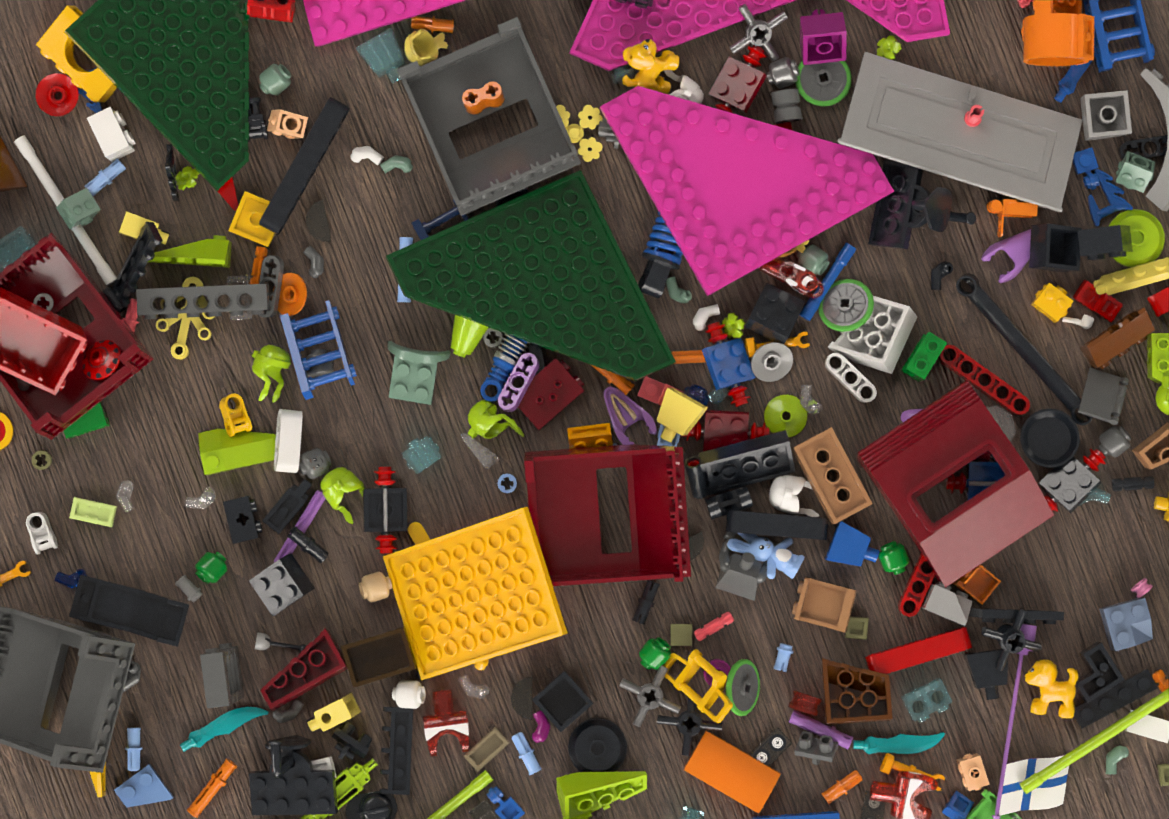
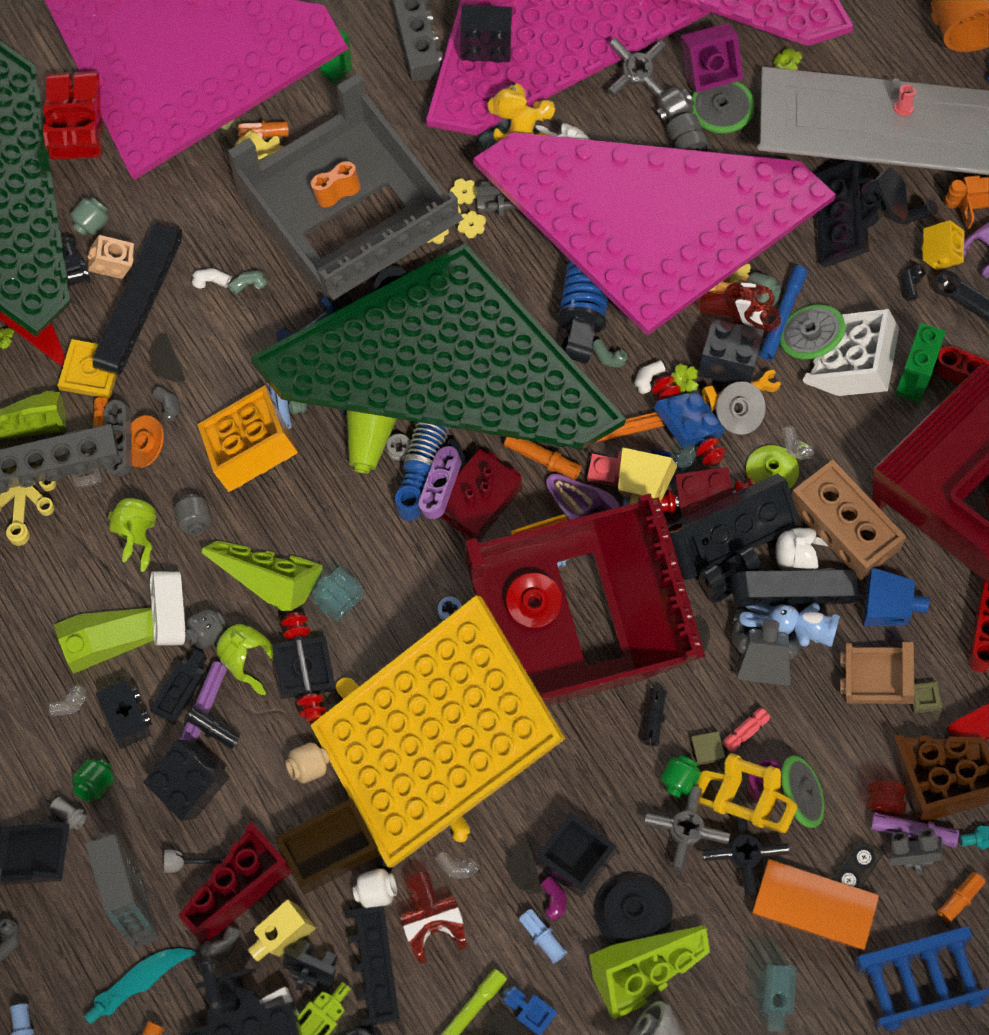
camera: 10 degrees left, 20 degrees down
yellow piece [219,393,252,437] -> none
blue fence [280,300,357,400] -> none
clear light blue torso [356,28,405,84] -> none
sand green piece [387,341,451,405] -> none
clear slope [461,433,500,470] -> none
dark tan tile [464,727,510,772] -> none
lime hair [468,400,524,439] -> none
plate [709,45,767,114] -> none
light blue pin [773,643,794,672] -> none
white beam [824,353,877,403] -> none
green head [878,541,910,575] -> none
none -> light orange slope [197,385,298,492]
none -> lime wedge [202,540,323,611]
none -> red dish [506,573,562,628]
none -> yellow head [922,220,964,271]

